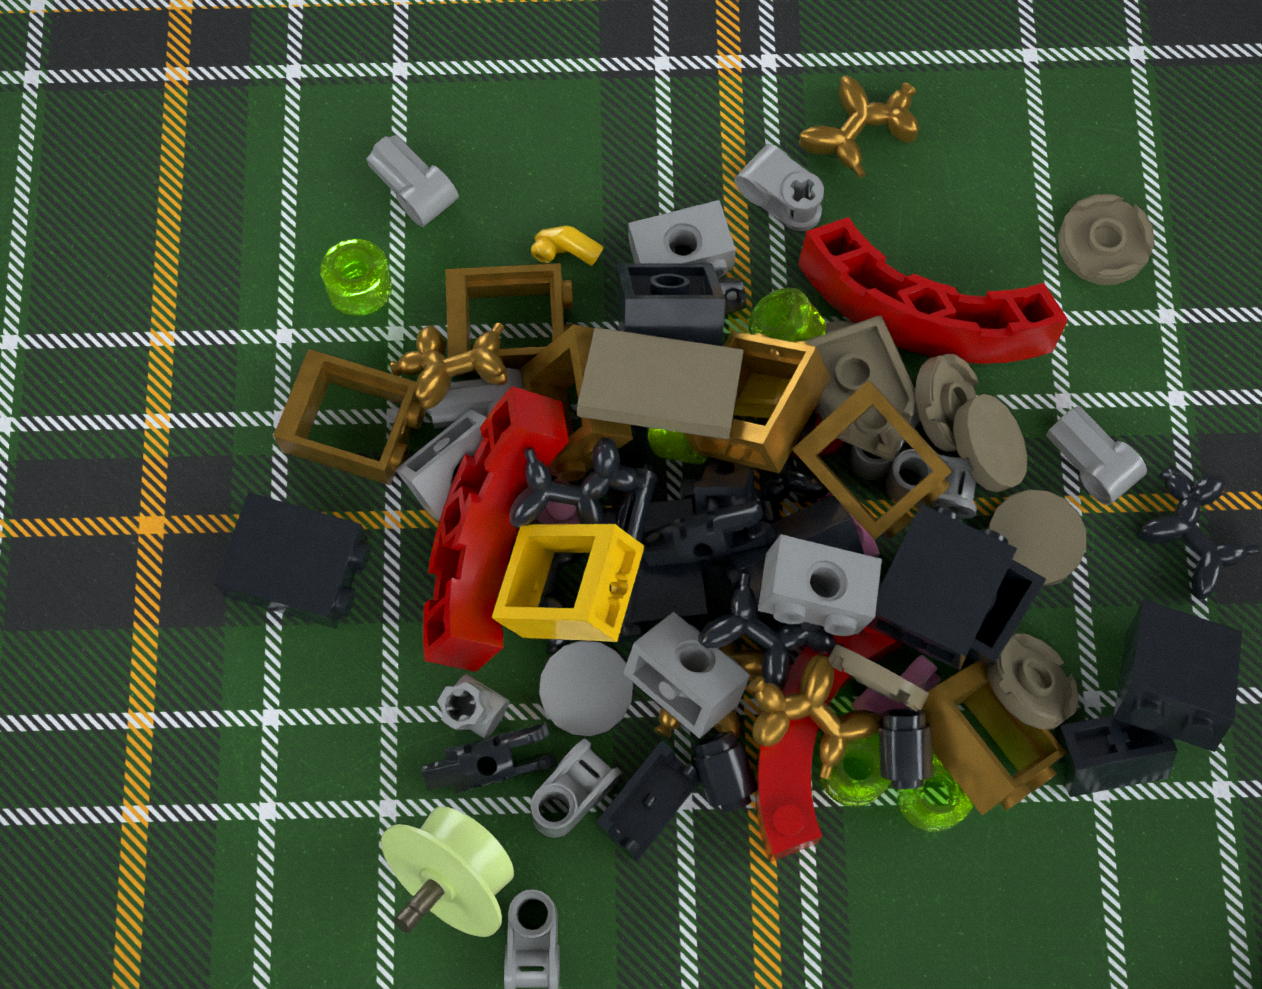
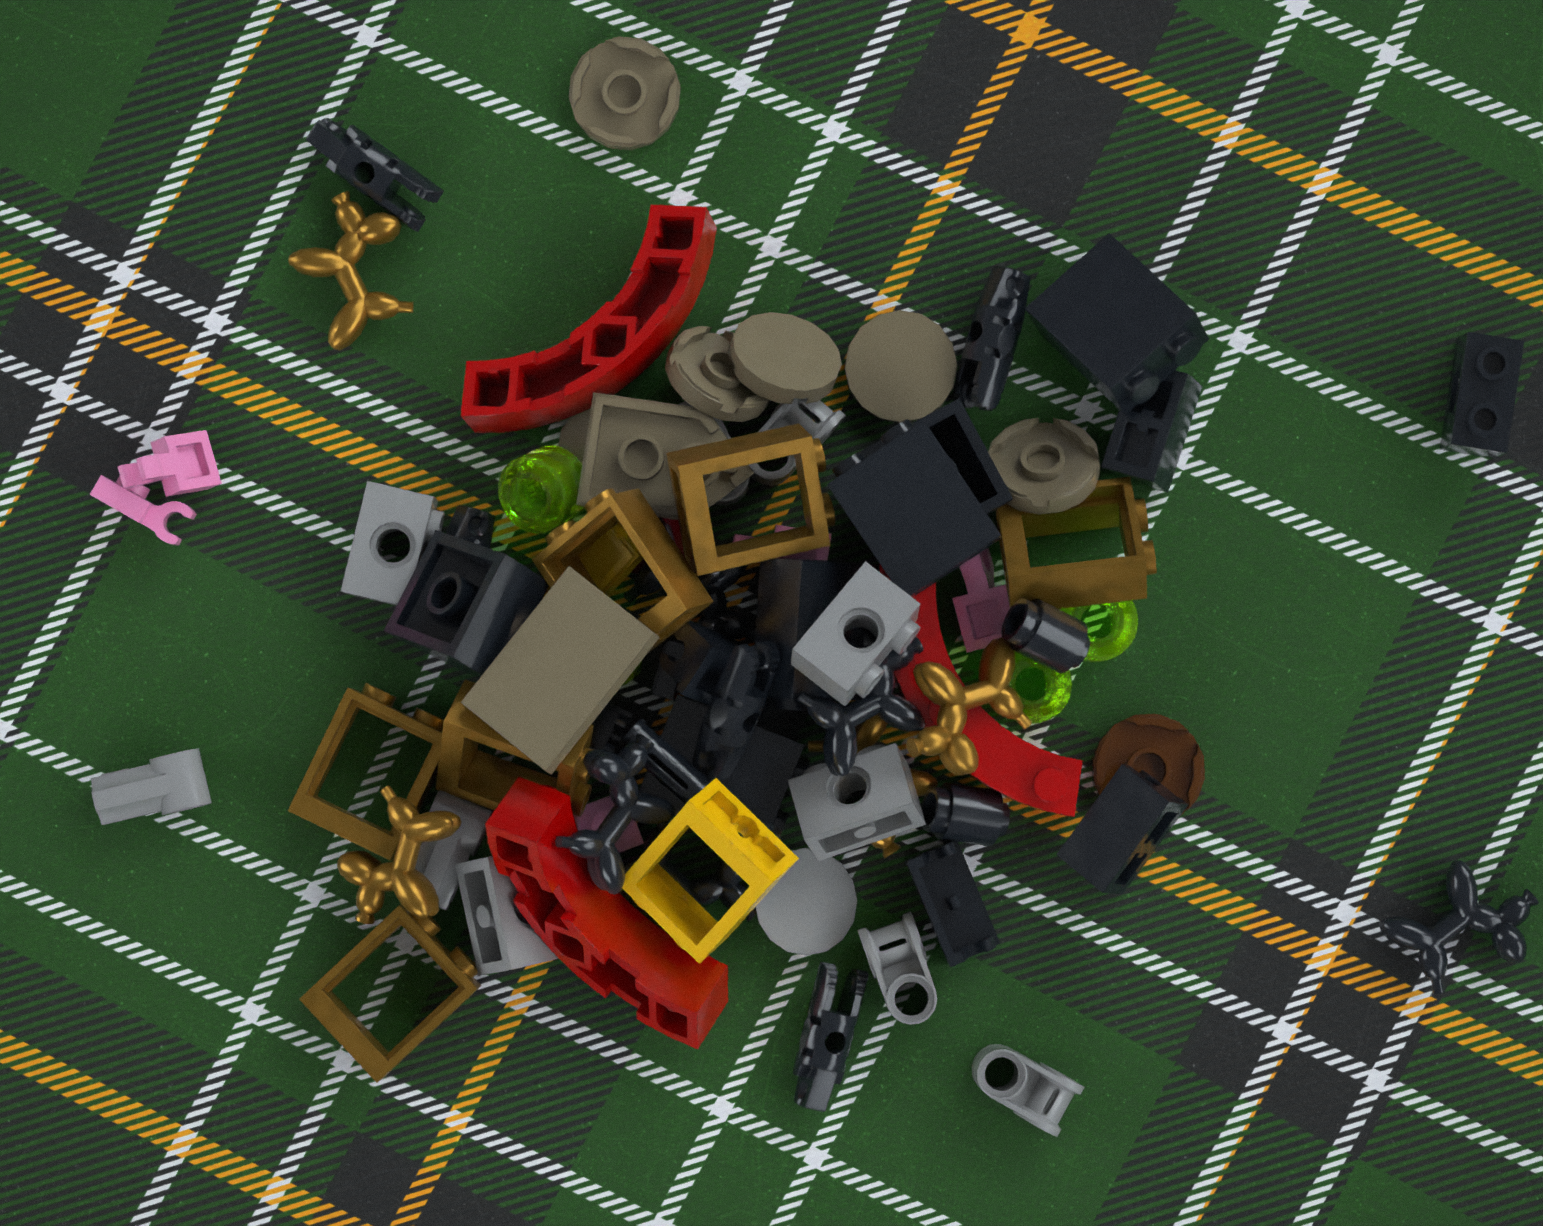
camera: 60 degrees left, 15 degrees up
black brick [214,492,371,629] -> none
clear neon green wheel [321,239,392,316] -> none
yellowish green piece [381,807,514,937] -> none
light grey piece [437,674,510,739] -> none
yellow arm [531,226,604,266] -> none
light grey piece [735,144,824,231] -> none
dark tan tile [828,644,929,712] -> none
light grey piece [1046,405,1147,506] -> none
black piece [1138,466,1259,600] -> none
none -> bright pink plate [90,475,197,546]
none -> bright pink plate [118,430,222,497]
none -> black hinge [306,118,444,232]
none -> black hinge [952,266,1031,411]
none -> black hinge [1056,764,1189,894]
none -> reddish brown tile [1092,714,1205,816]

